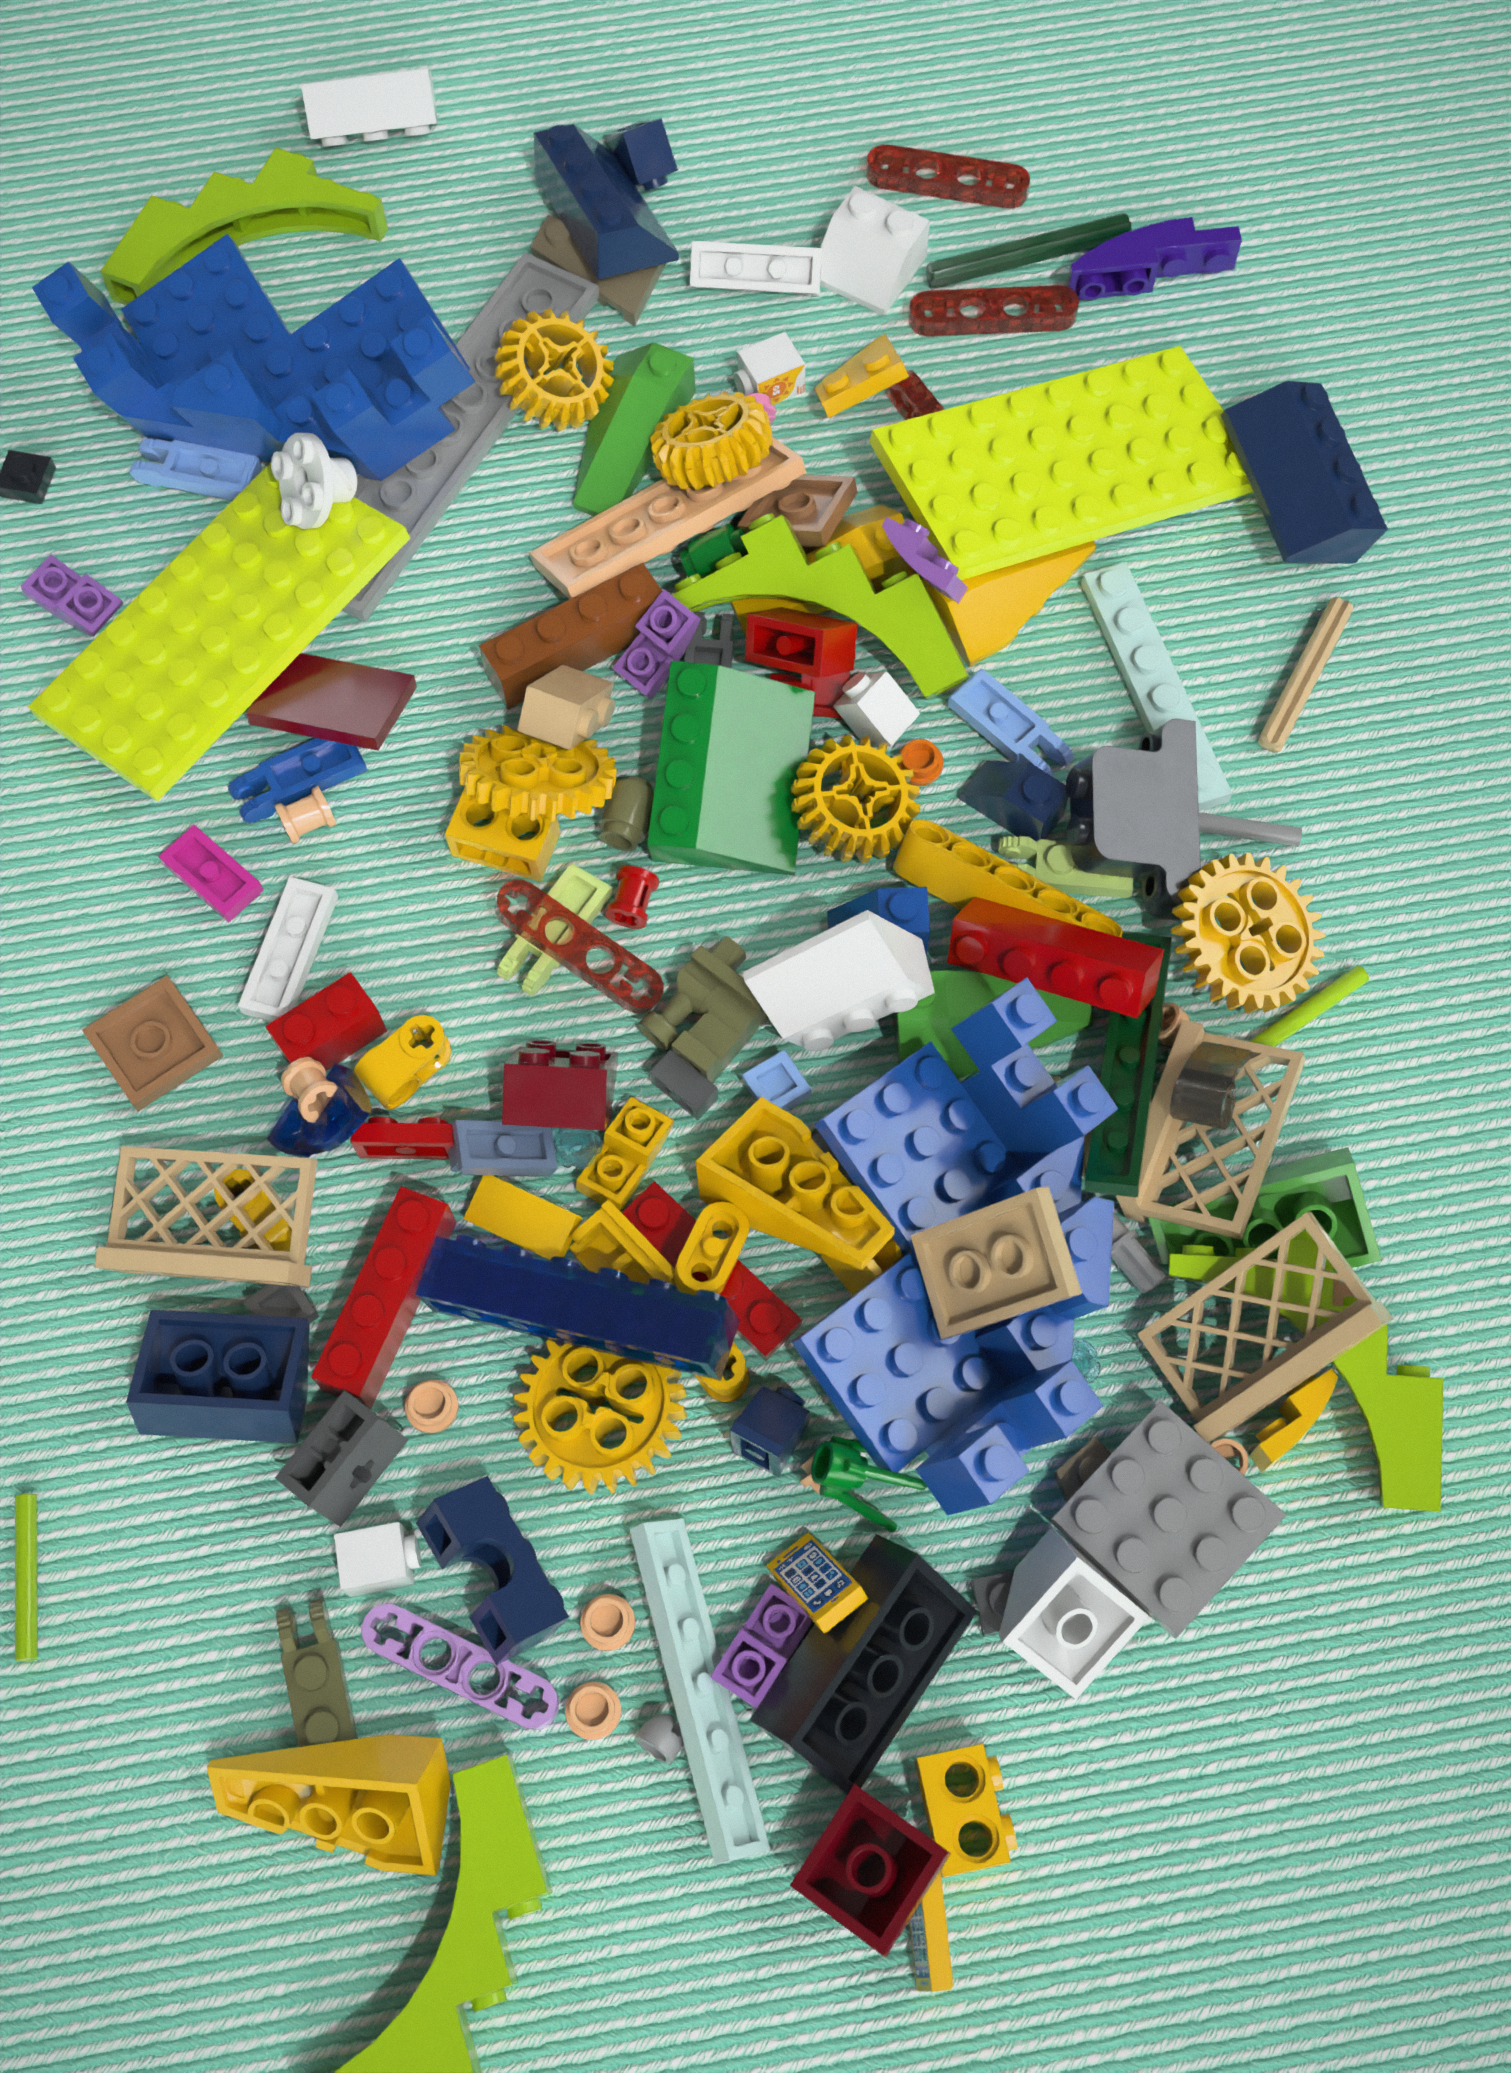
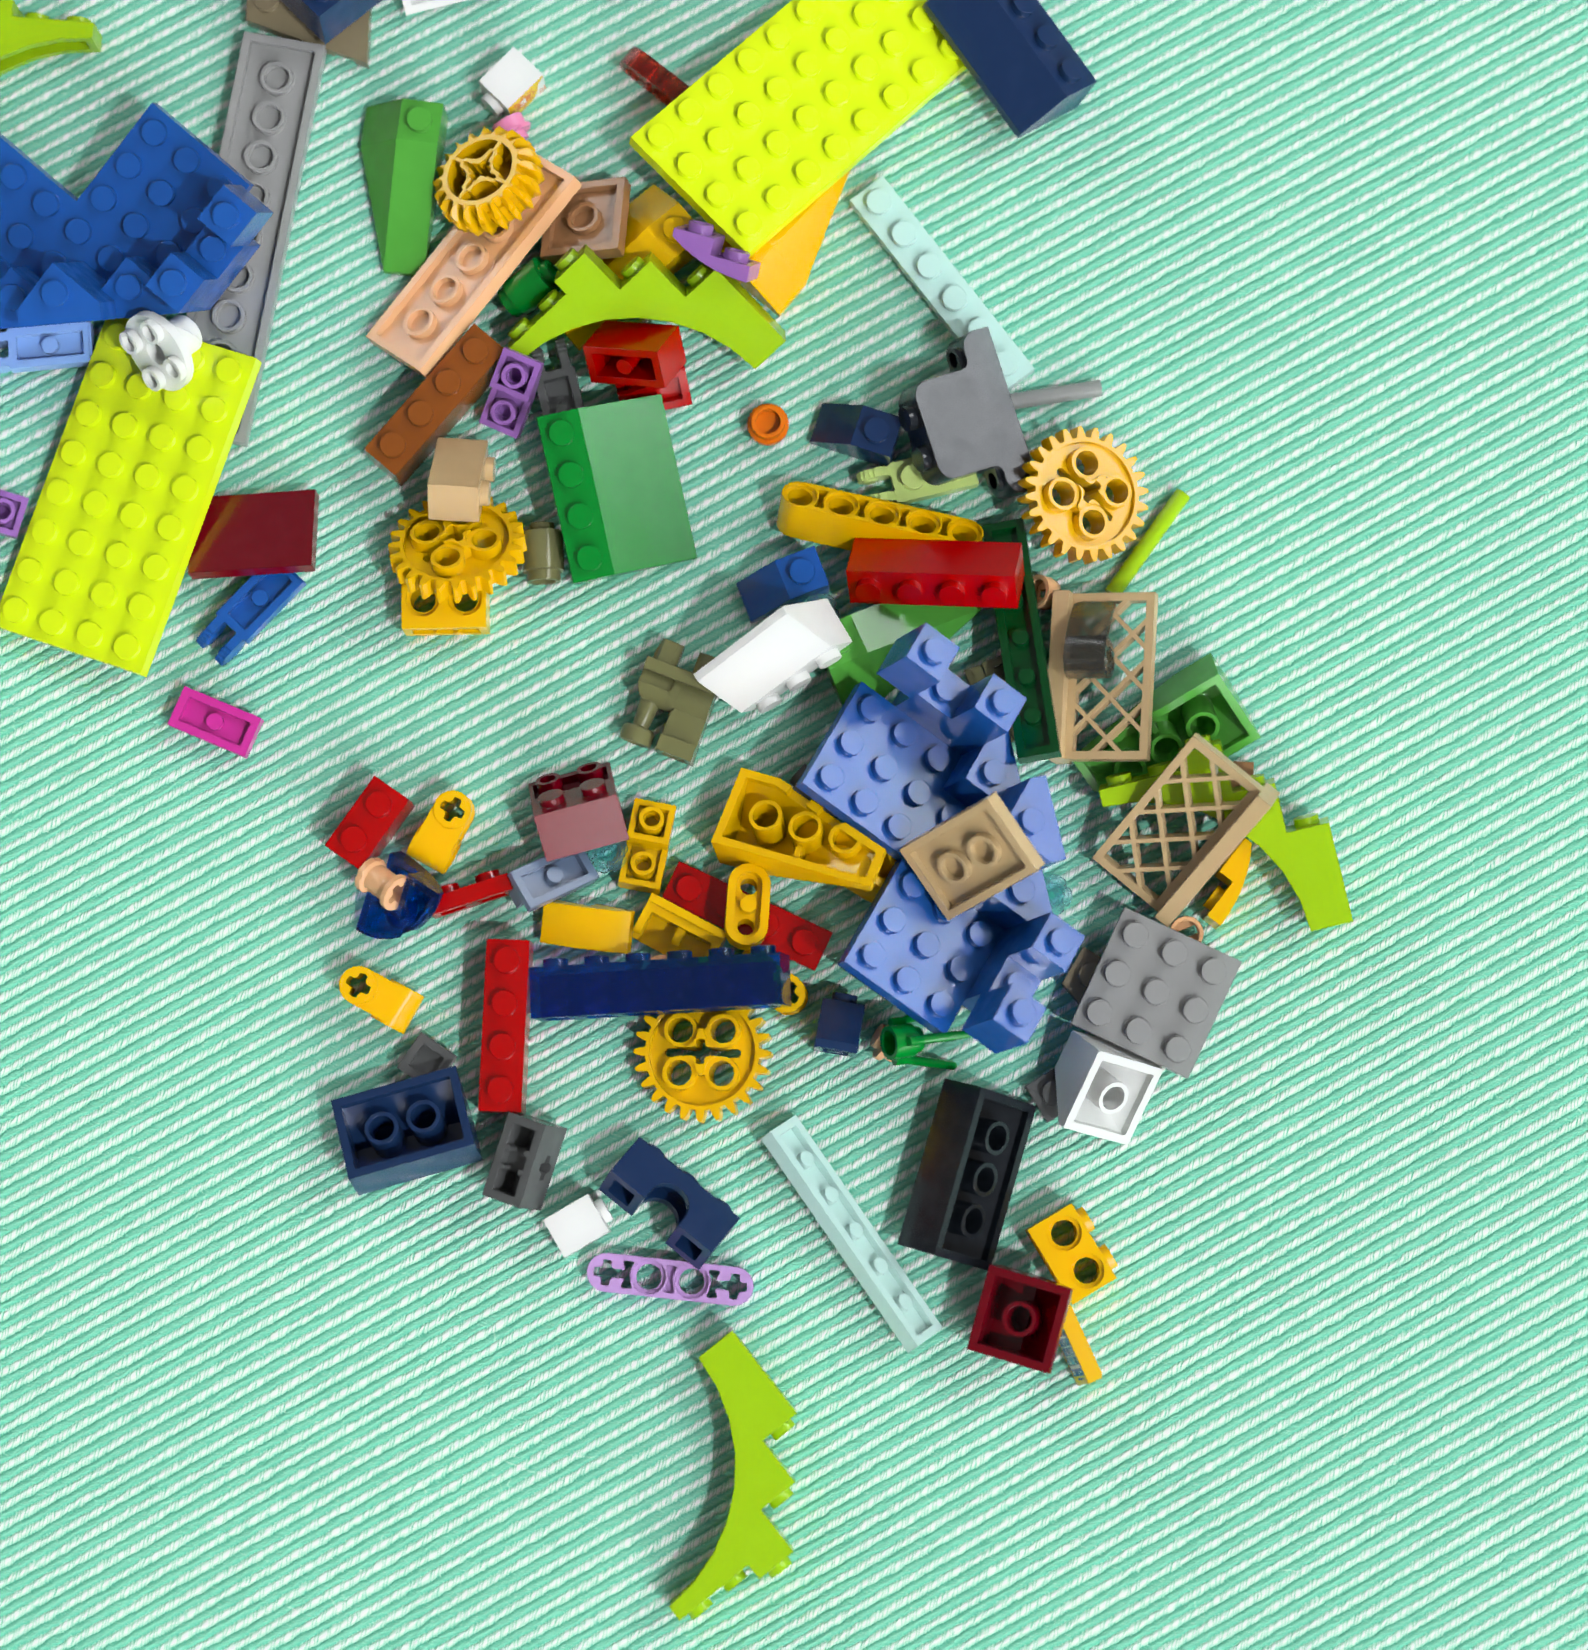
camera: 20 degrees left, 15 degrees up
lime bar [15,1494,38,1662] -> none
medium nougat plate [82,975,223,1112] -> none
tan fence [94,1146,318,1287] -> none
yellow wedge [206,1734,451,1876] -> none
white plate [238,877,339,1022] -> none
light nougat bush [274,786,337,845] -> none
olive hinge [276,1598,358,1747] -> none
light nougat plate [405,1380,459,1434] -> none
yellow gear [494,307,614,432] -> none
clear red beam [495,879,664,1014] -> none
yellowish green hinge [497,863,613,996] -> none
light nougat plate [565,1682,621,1740] -> none
light nougat plate [580,1594,636,1651] -> none
red bush [605,866,660,929] -> none
light grey hinge [634,1714,684,1765] -> none
dark grey piece [649,1049,718,1120] -> none
medium lavender slope [710,1583,813,1709] -> none
light blue plate [742,1049,812,1111] -> none
tile [766,1532,868,1634] -> none
yellow gear [791,734,921,864] -> none
yellow wing [814,334,909,418] -> none
white brick [833,671,921,748] -> none
light blue hinge [947,669,1074,777] -> none
light grey axle [1099,1197,1165,1293] -> none
tan axle [1258,597,1353,753] -> none

